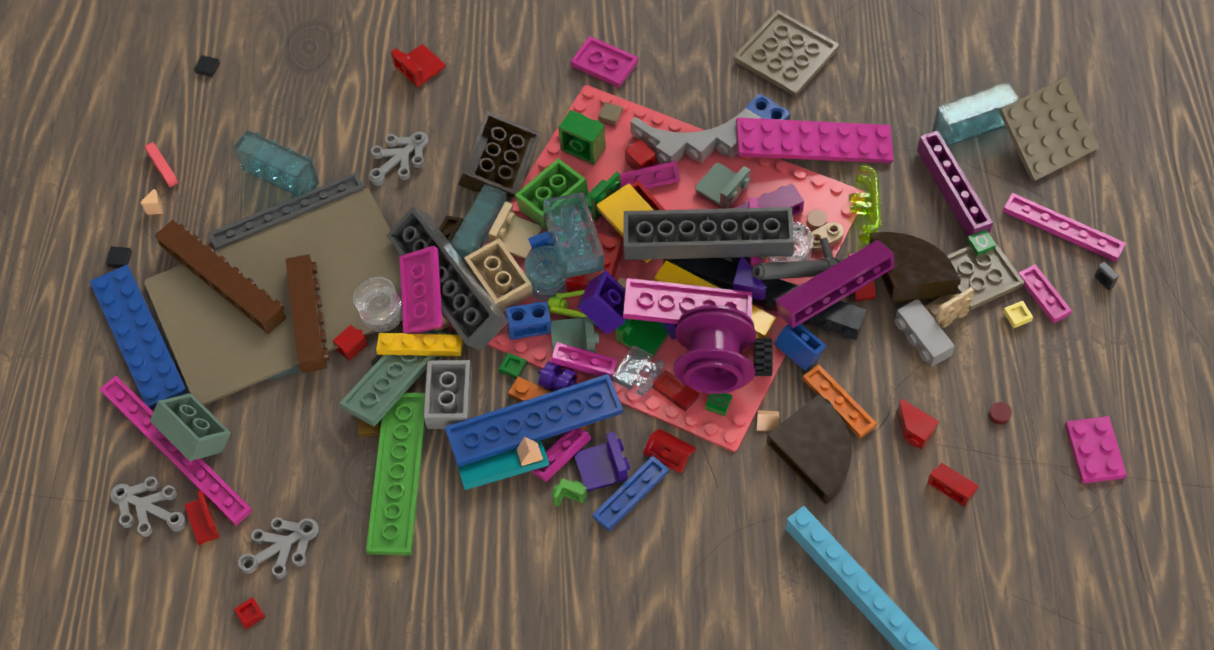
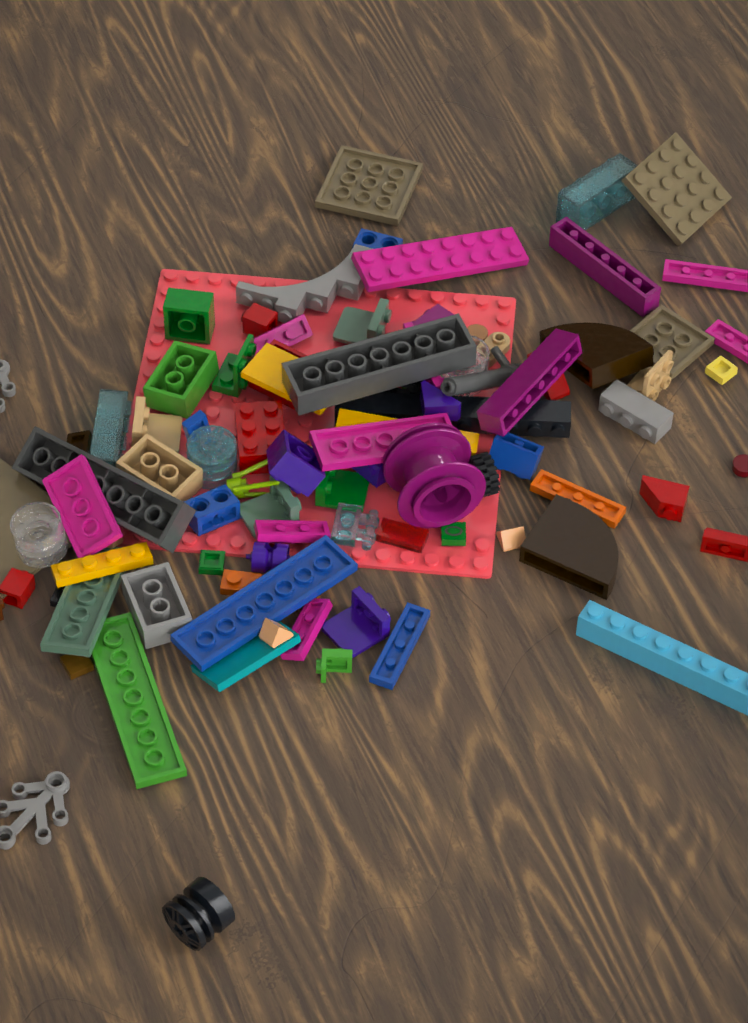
camera: 25 degrees left, 10 degrees down
red tile [233,597,265,629] -> none
dark brown slope [458,111,541,197] -> none
clear light blue brick [543,192,604,278] -> none
dark pink plate [570,36,639,88] -> none
dark tan tile [598,102,623,126] -> none
red panel [643,429,697,473] -> none
clear neon green piece [849,165,881,242] -> none
tile [967,229,996,256] -> none

